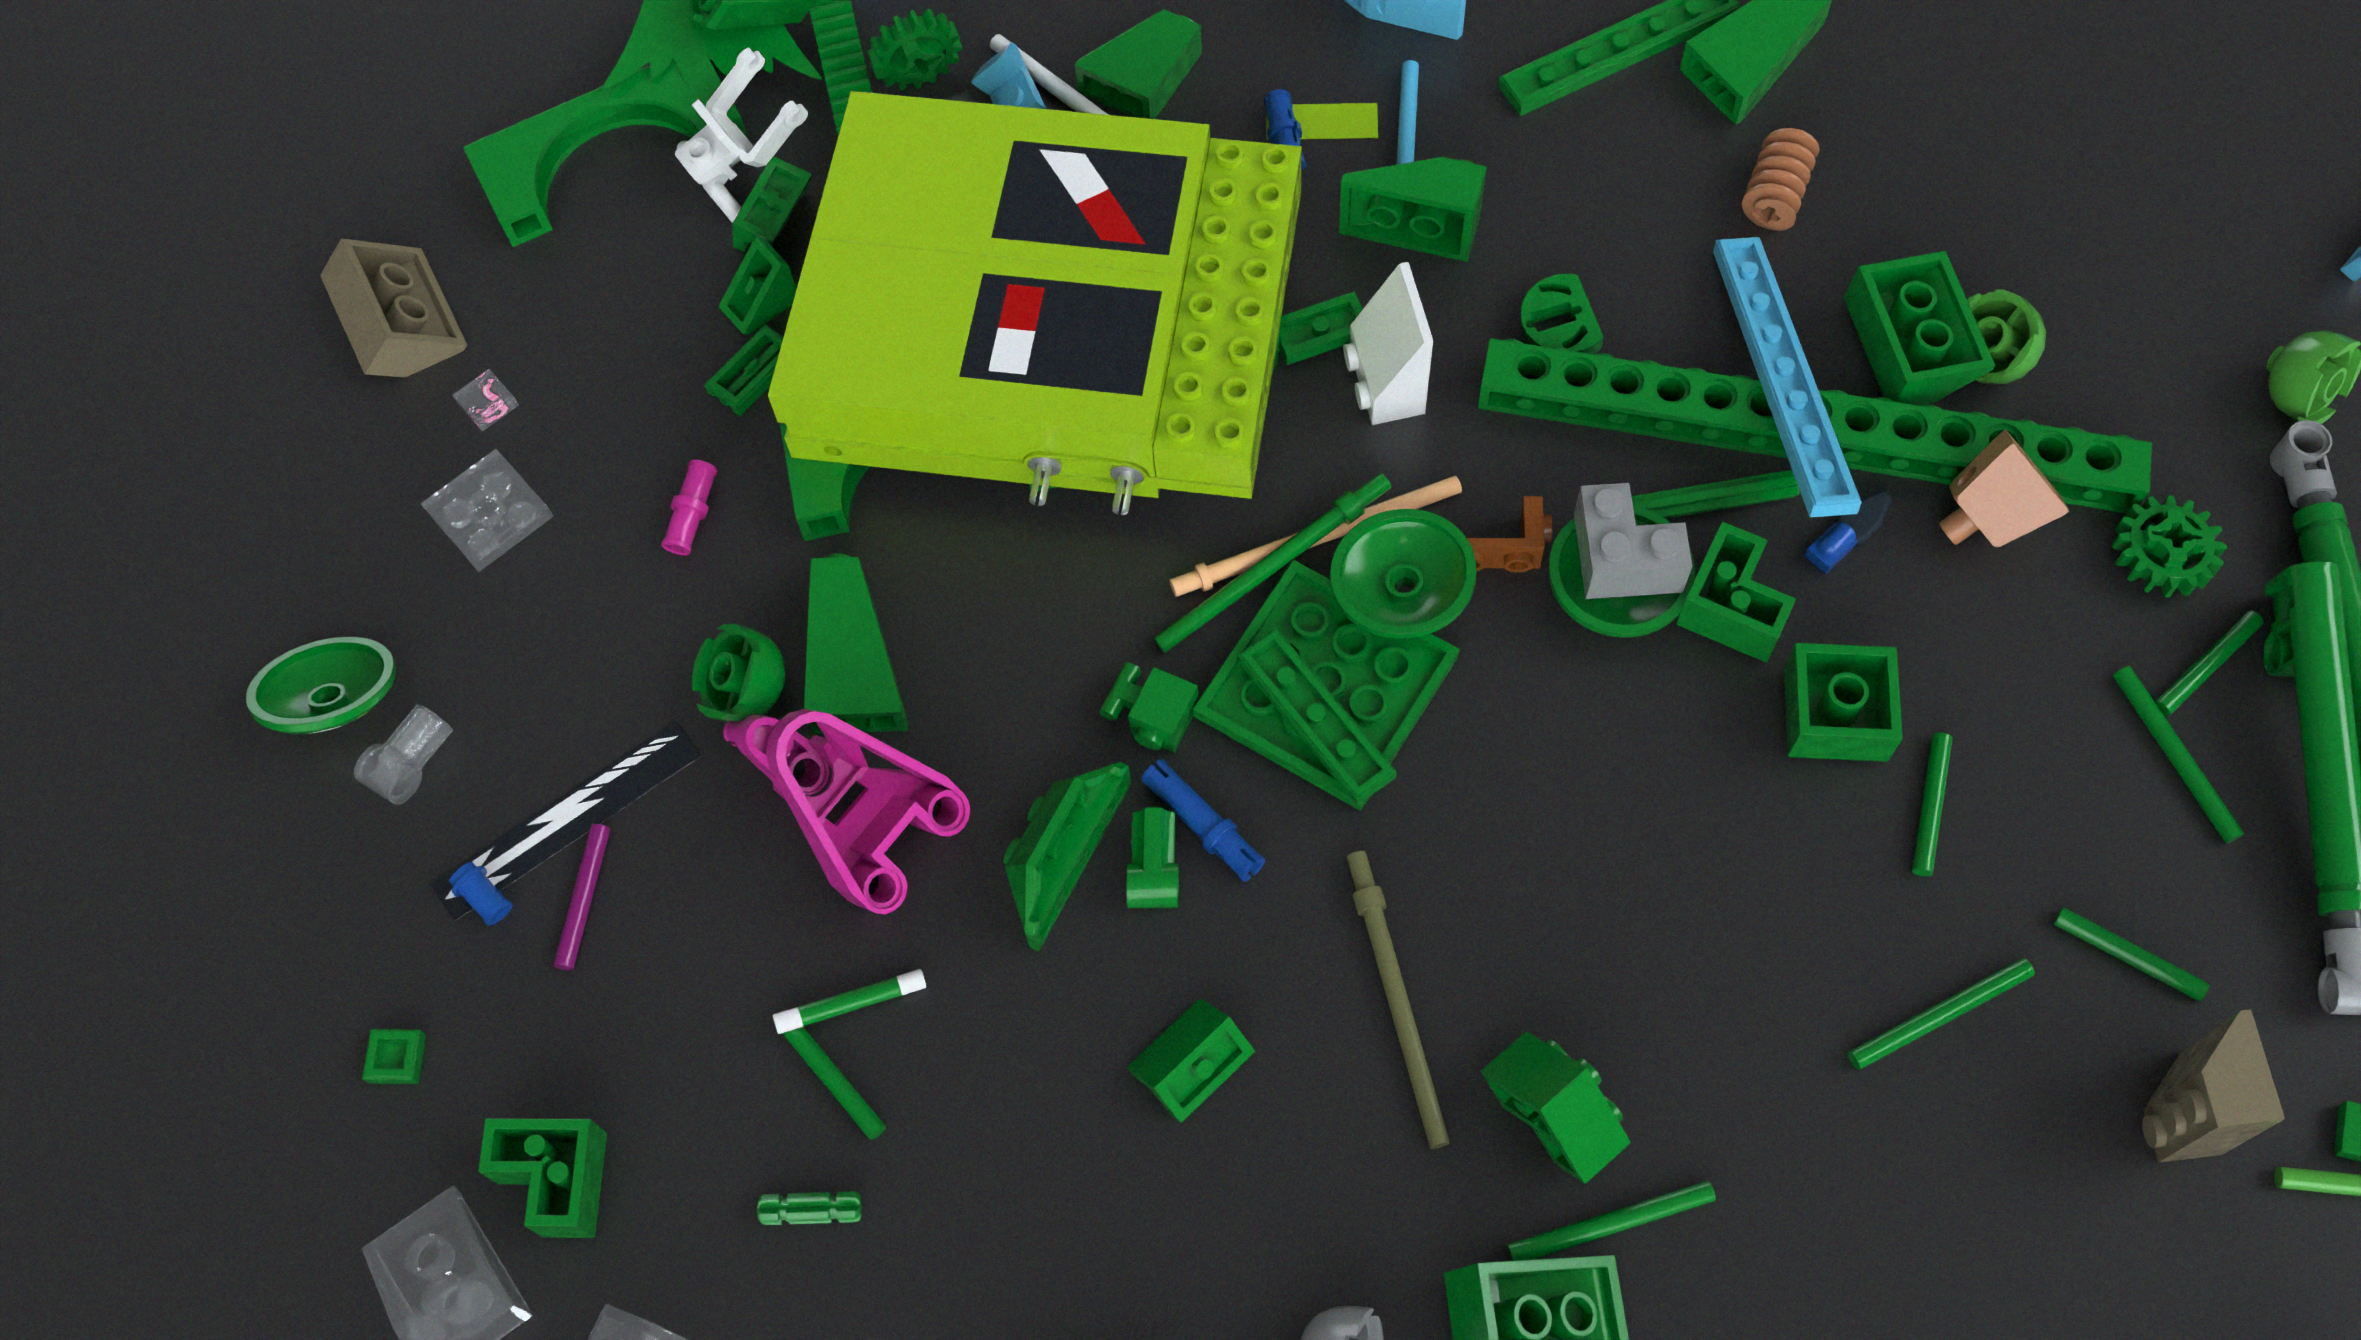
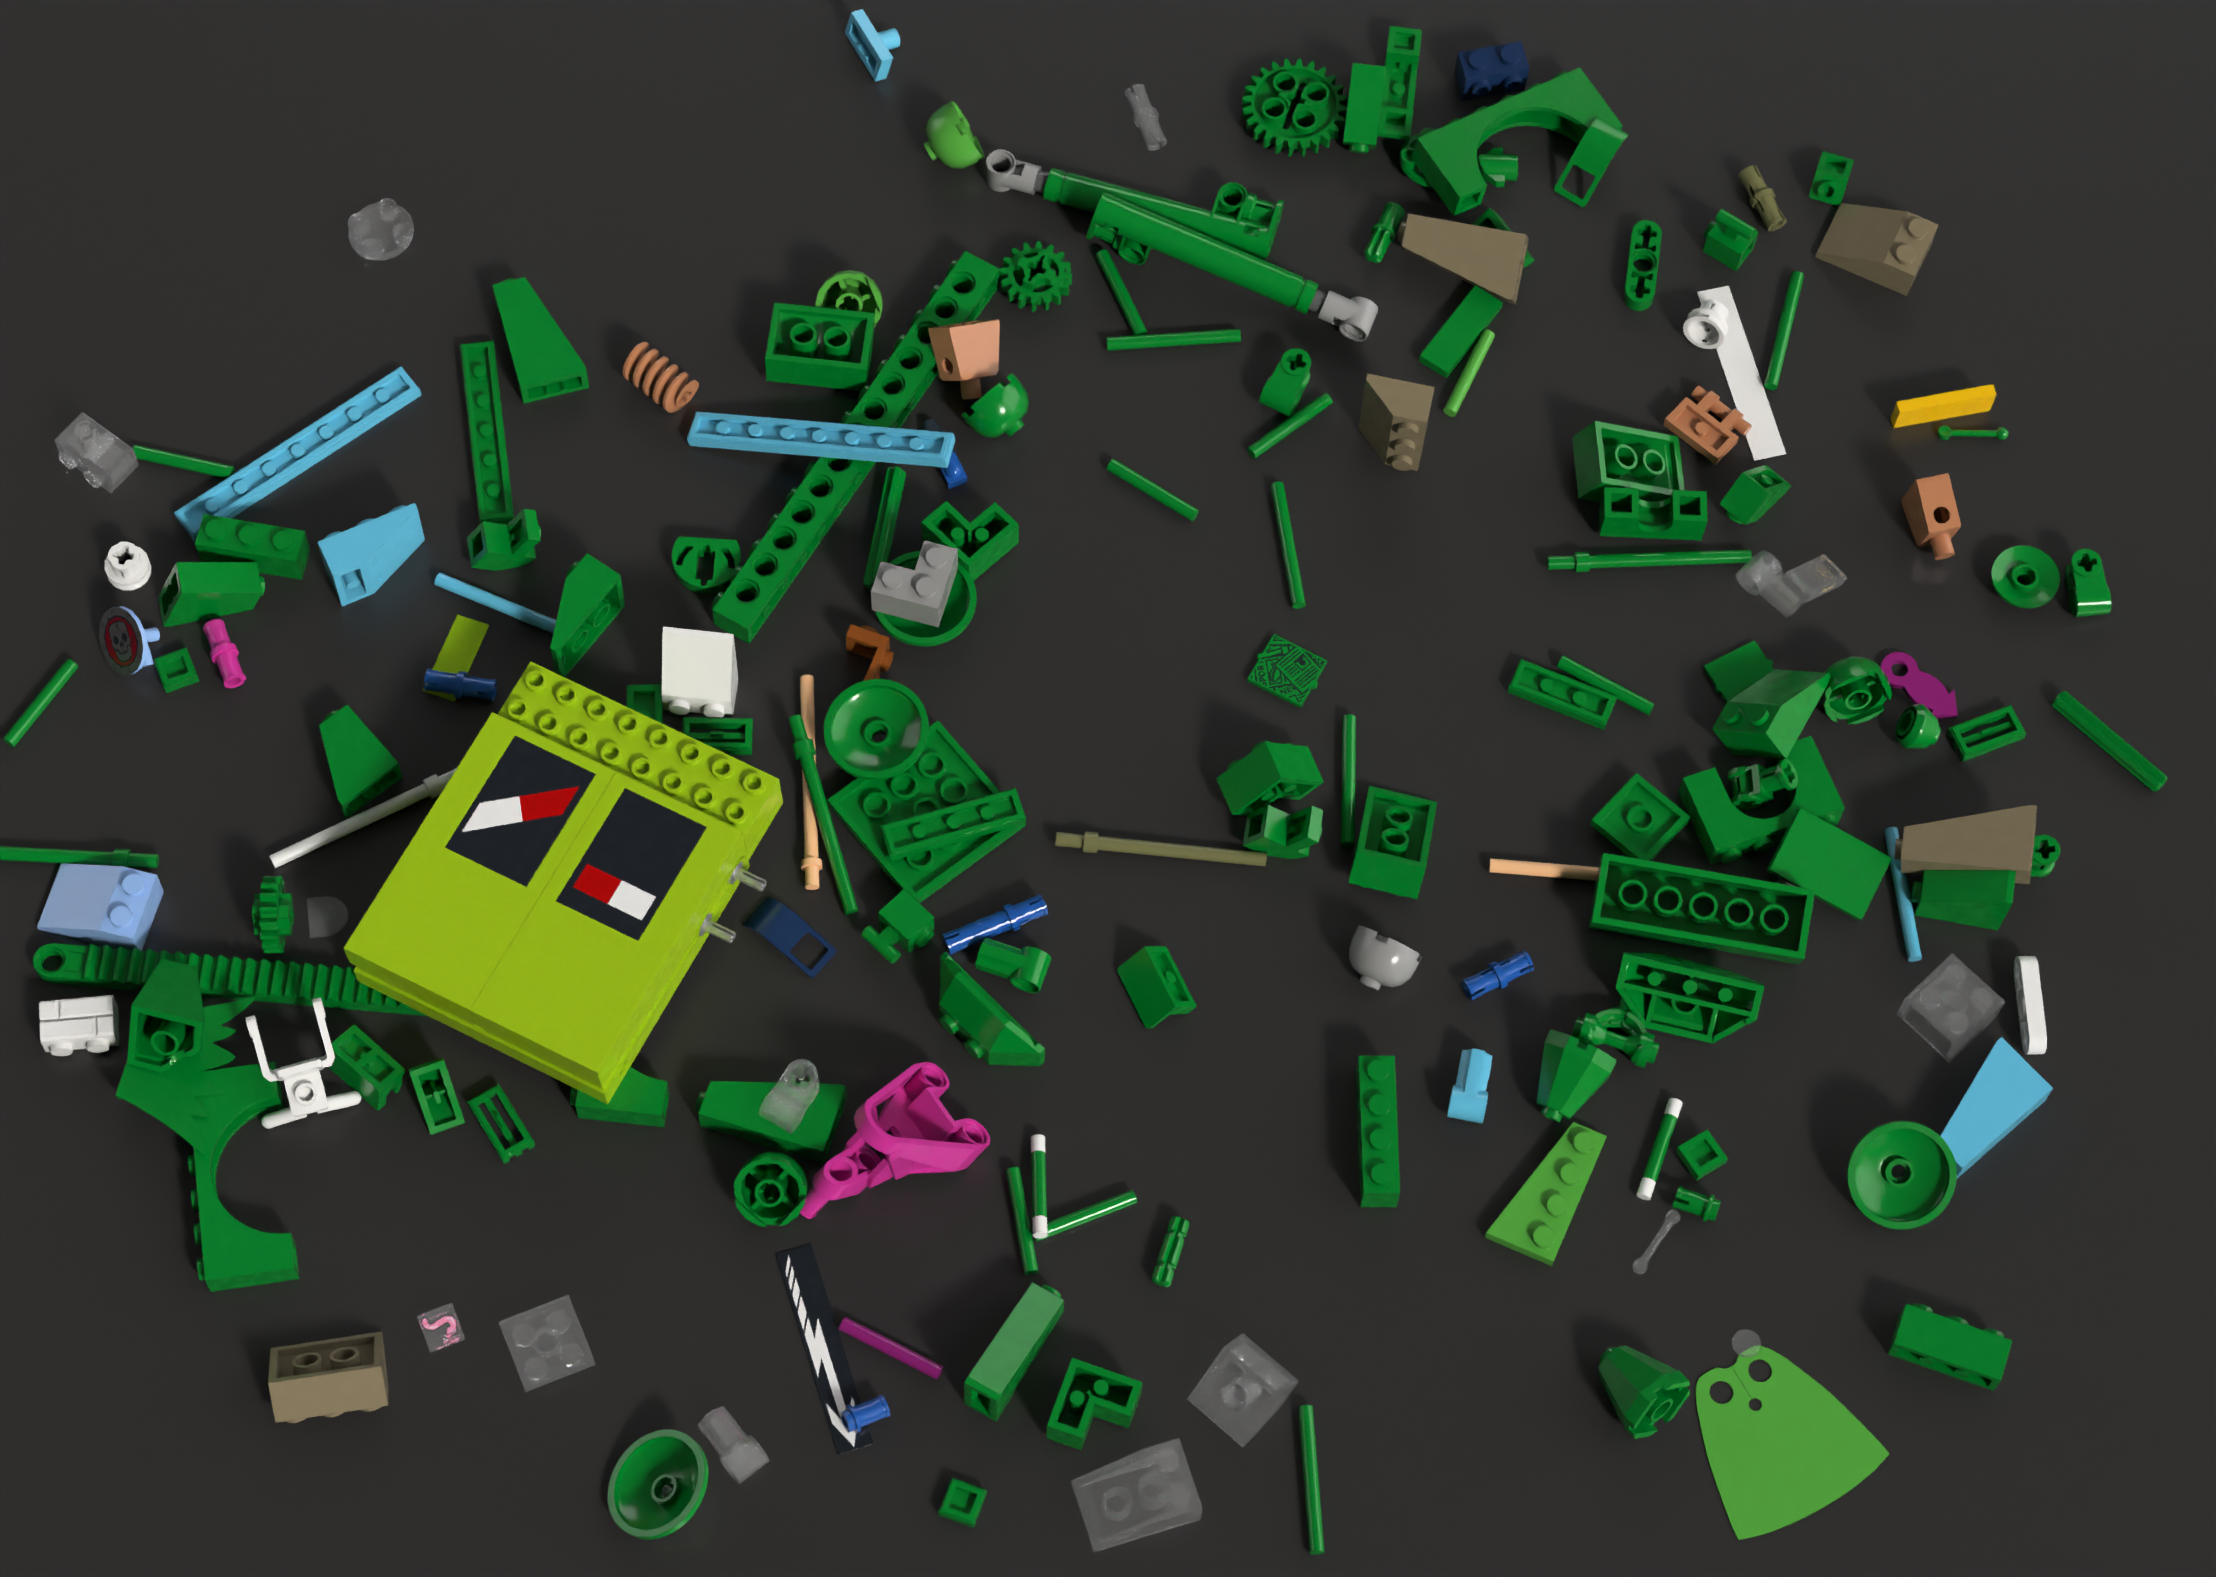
camera: 80 degrees left, 0 degrees up
dark pink pin [661,460,718,556] -> none
medium azure slope [971,42,1046,109] -> none
green brick [1784,643,1903,762] -> none
none -> green brick [467,509,541,571]
none -> green tile [682,717,753,755]
none -> dark blue piece [742,897,836,978]
none -> clear piece [759,1059,820,1134]
none -> green cylinder [961,373,1029,438]
none -> green slope [964,1282,1064,1422]
none -> green bar [1005,1167,1039,1275]
none -> green brick [1243,805,1323,859]
none -> green piece [1247,634,1327,708]
none -> green piece [1259,348,1311,417]

